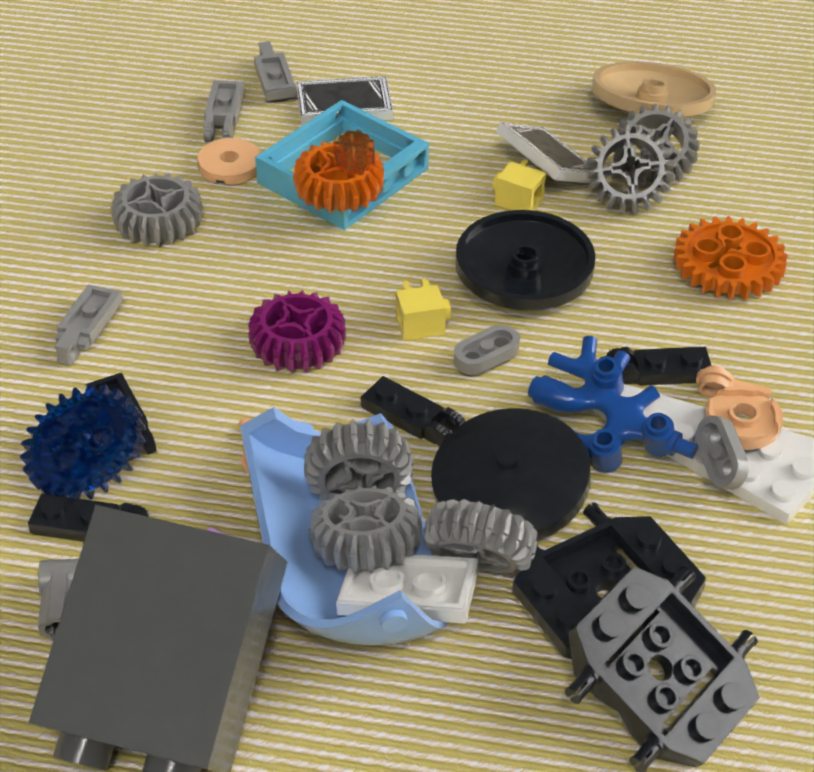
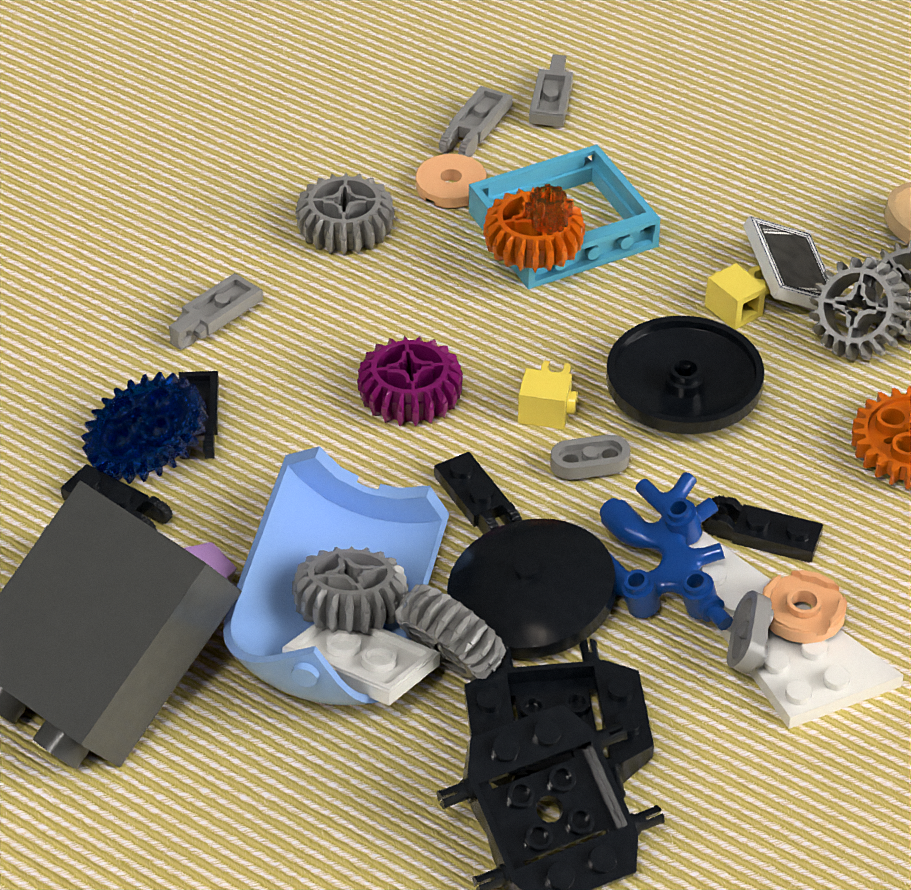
camera: 25 degrees right, 0 degrees up
tile [296,76,393,125] -> none
light grey gear [304,418,414,501] -> none
light nougat plate [696,365,771,399] -> none

